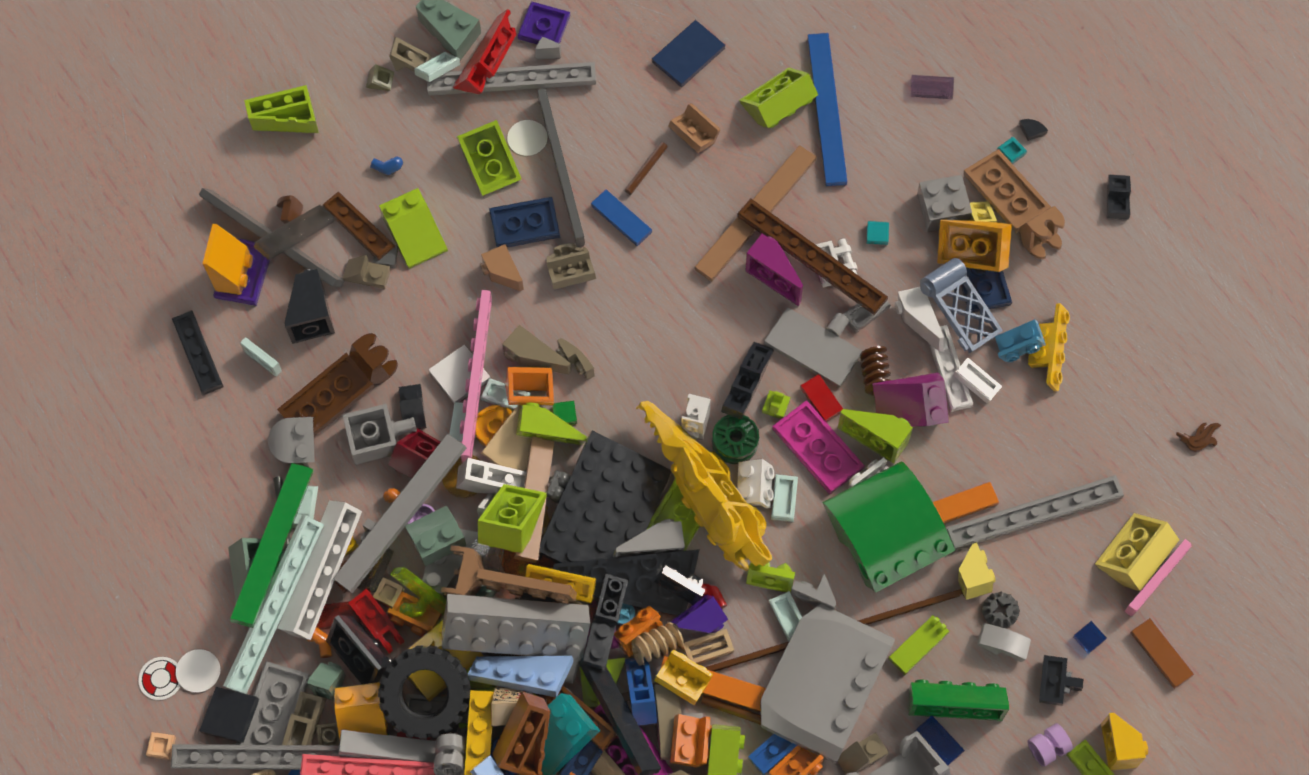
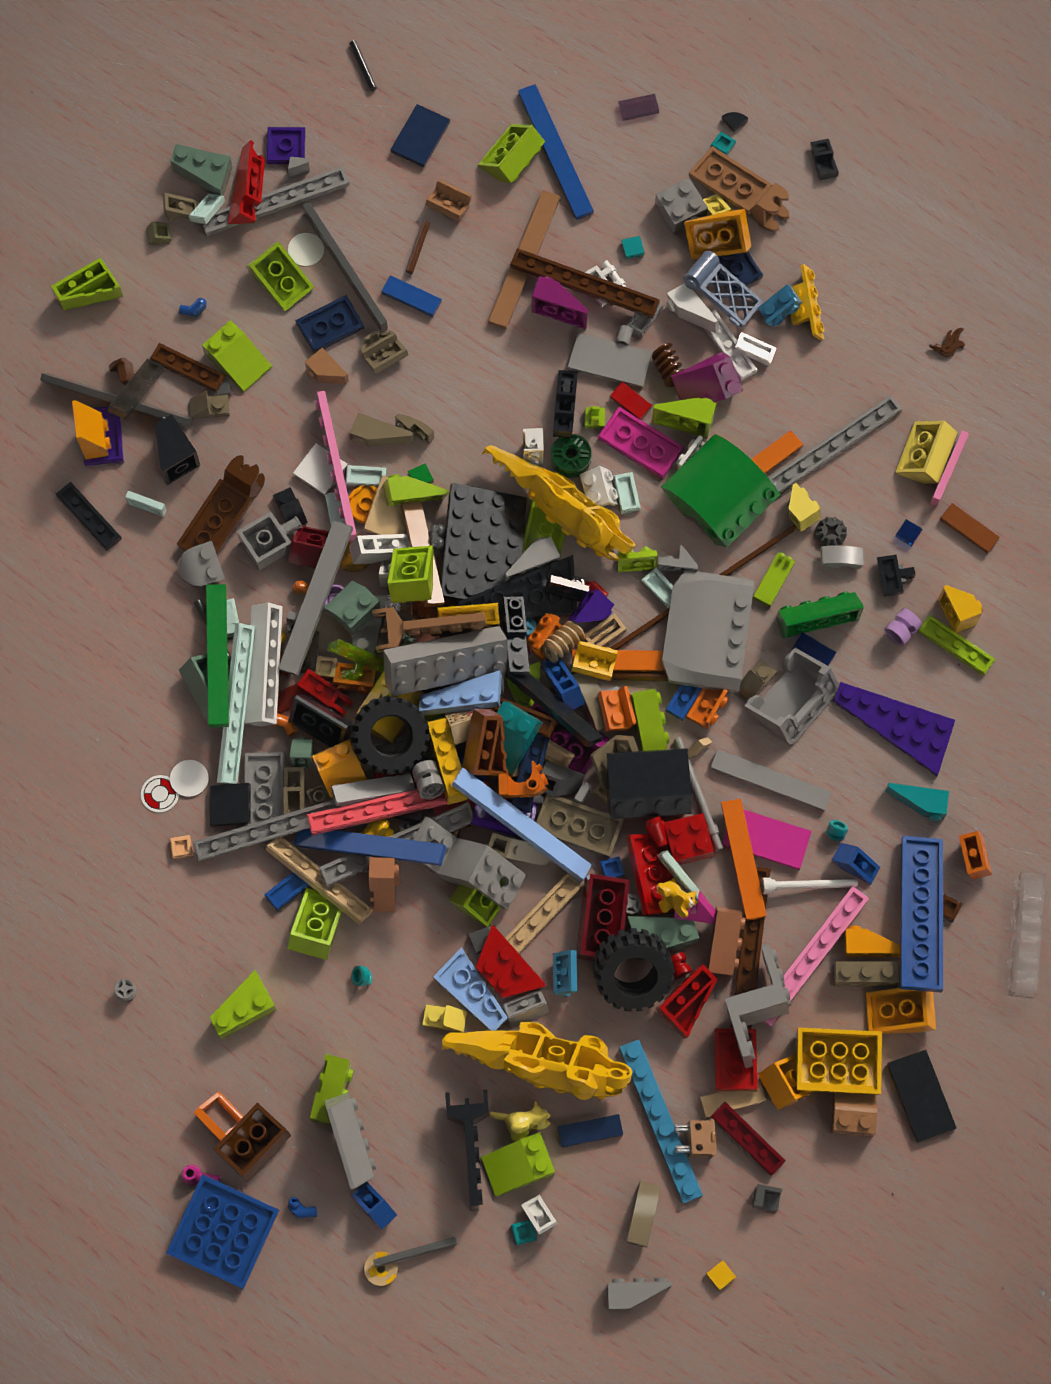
camera: 20 degrees left, 5 degrees up
orange tile [505,367,554,406] -> none

